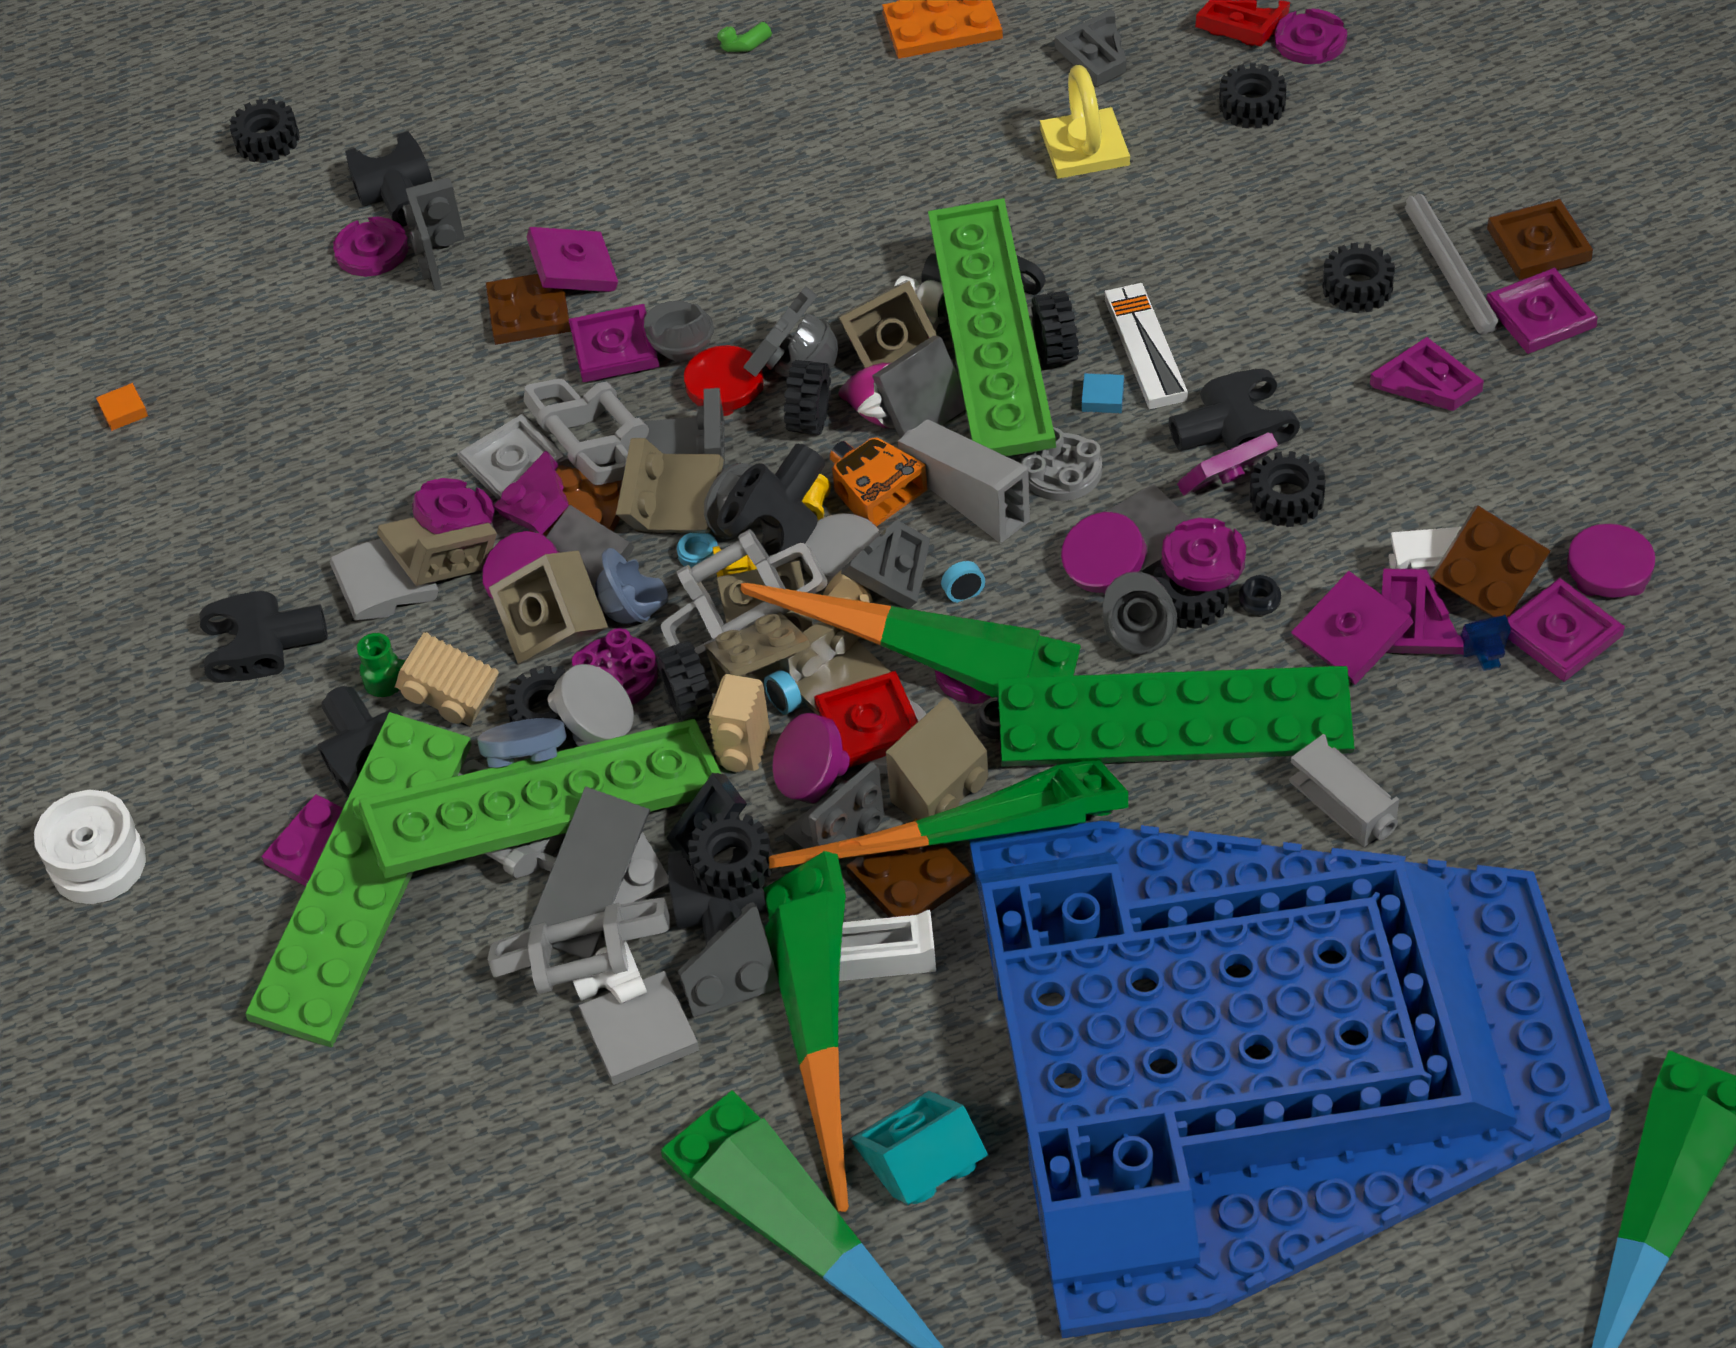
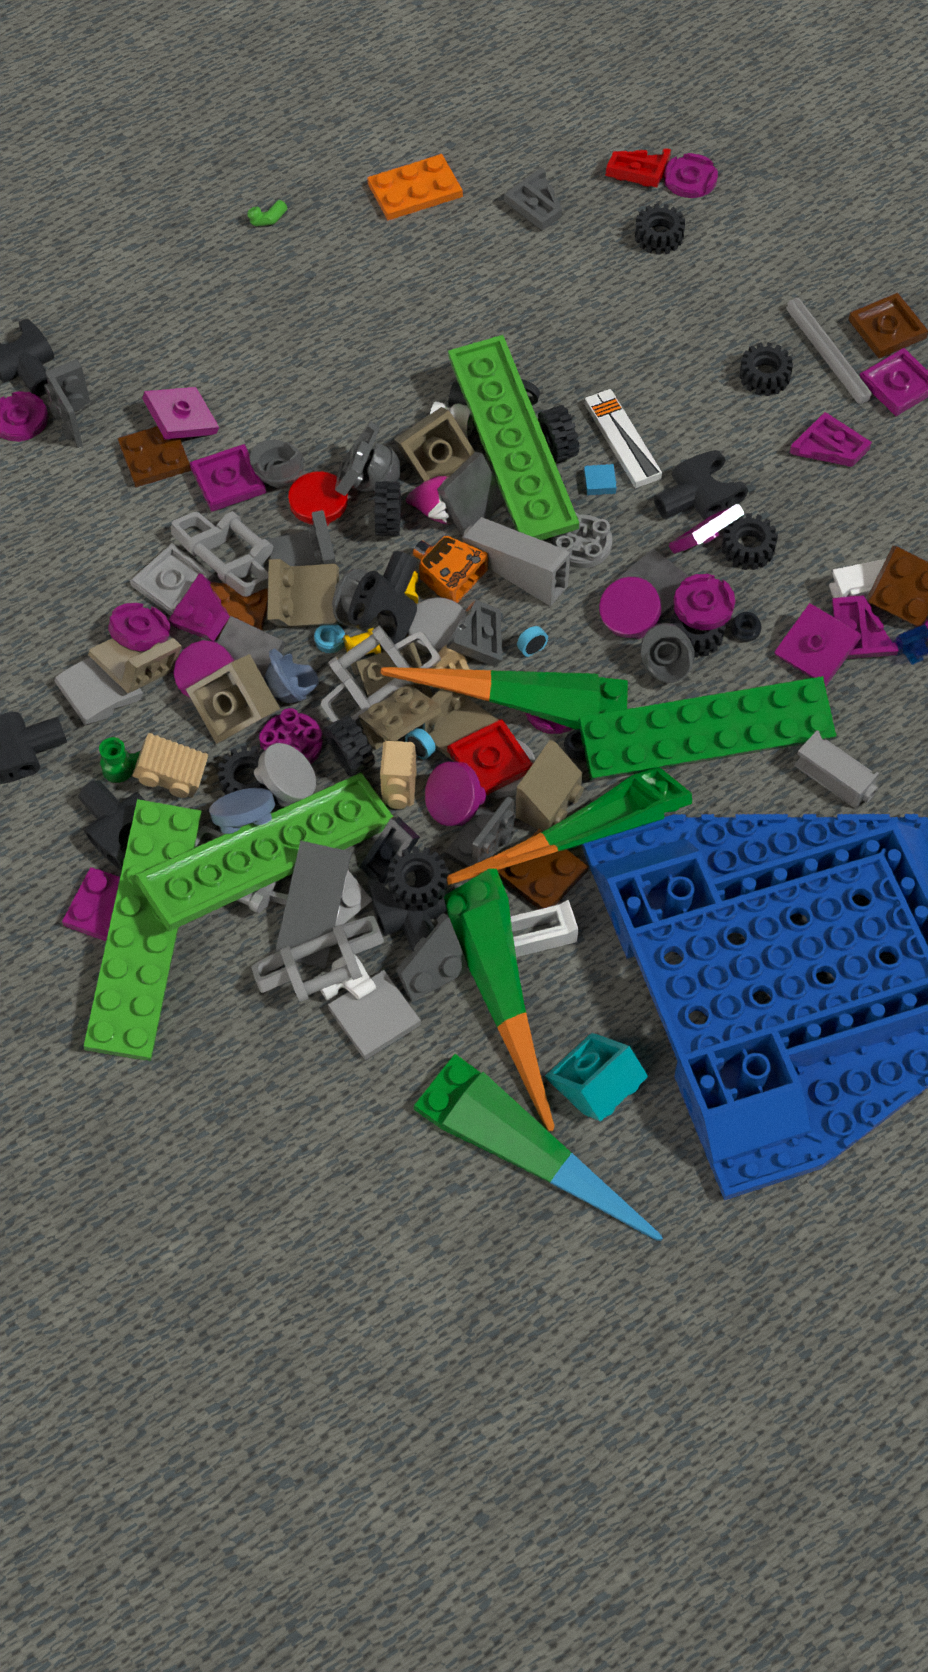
camera: 15 degrees left, 10 degrees up
light yellow tile [1040,65,1130,179] -> none

